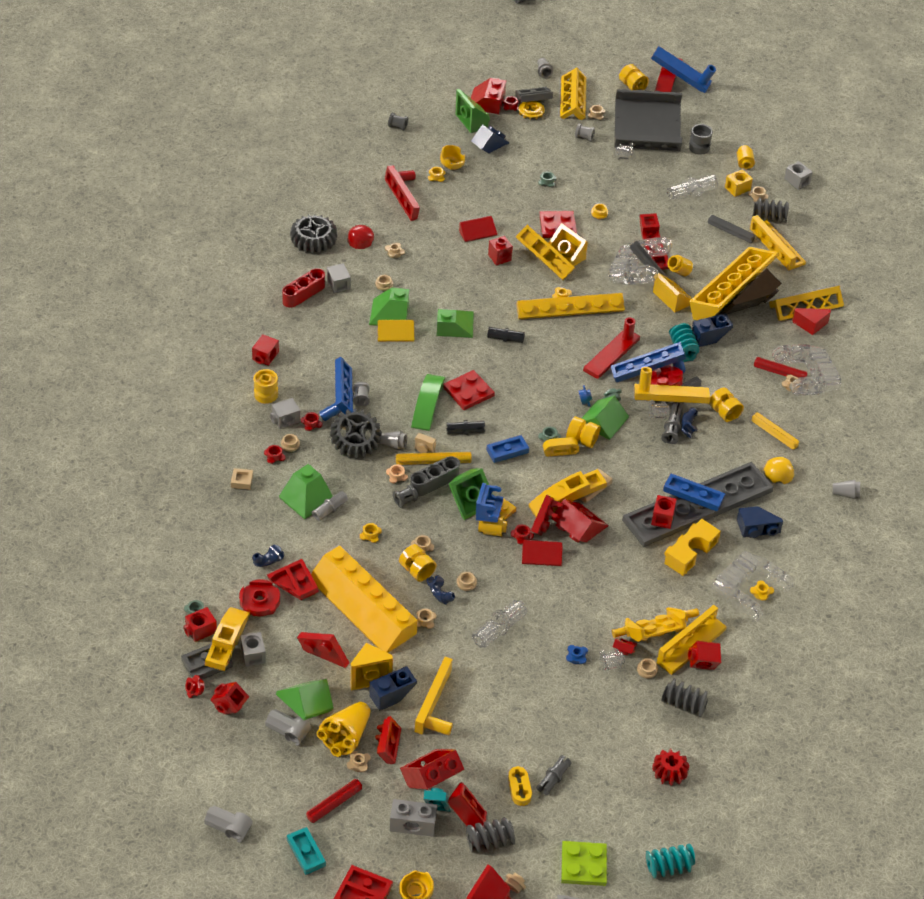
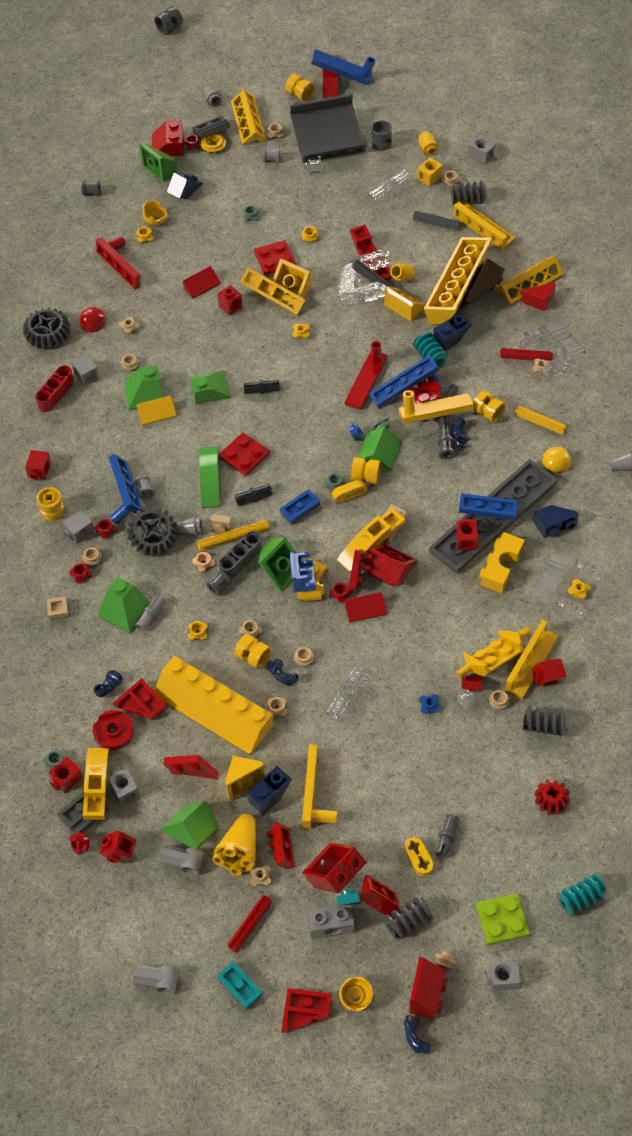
camera: 10 degrees left, 10 degrees up
yellow plate [516,293,625,319] -> none

